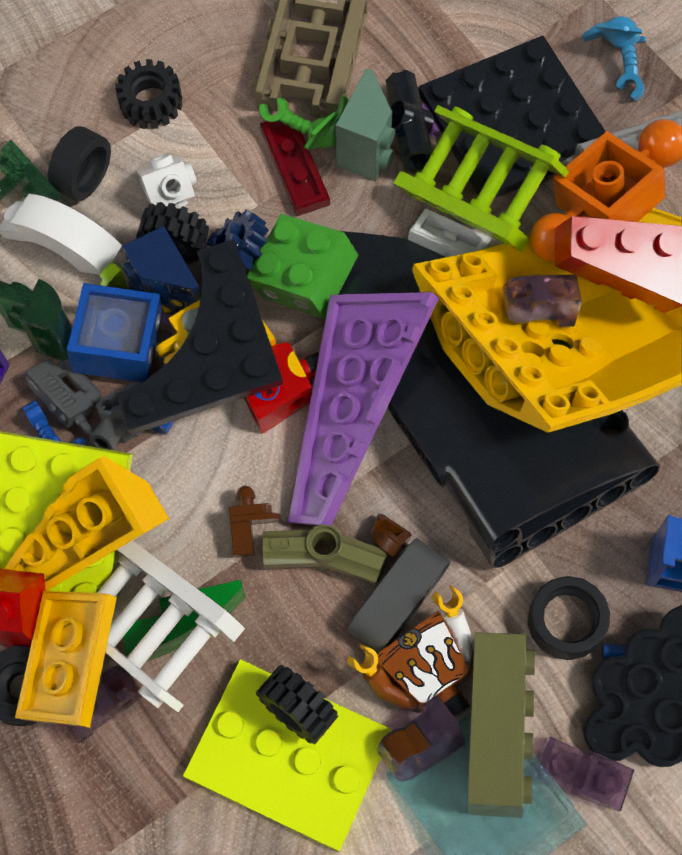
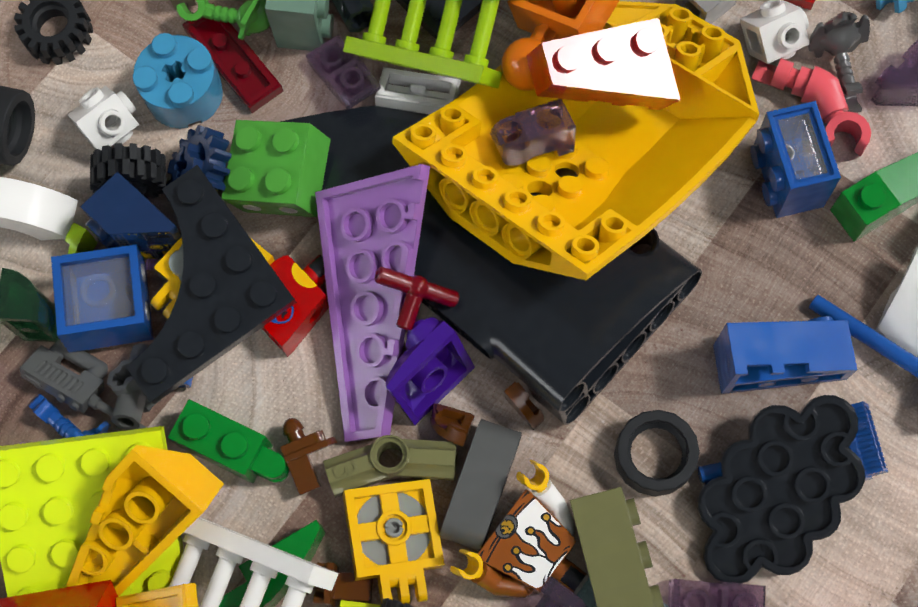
camera: 15 degrees left, 5 degrees up
none -> dark azure brick [133,33,223,129]
none -> green brick [168,399,290,483]
none -> clear purple slope [306,34,381,110]
none -> reddish brown piece [306,562,373,607]
none -> yellow piece [342,479,445,604]
none -> dark red piece [374,267,459,331]
none -> dark purple slope [386,317,475,425]
none -> reddish brown tile [504,382,544,430]

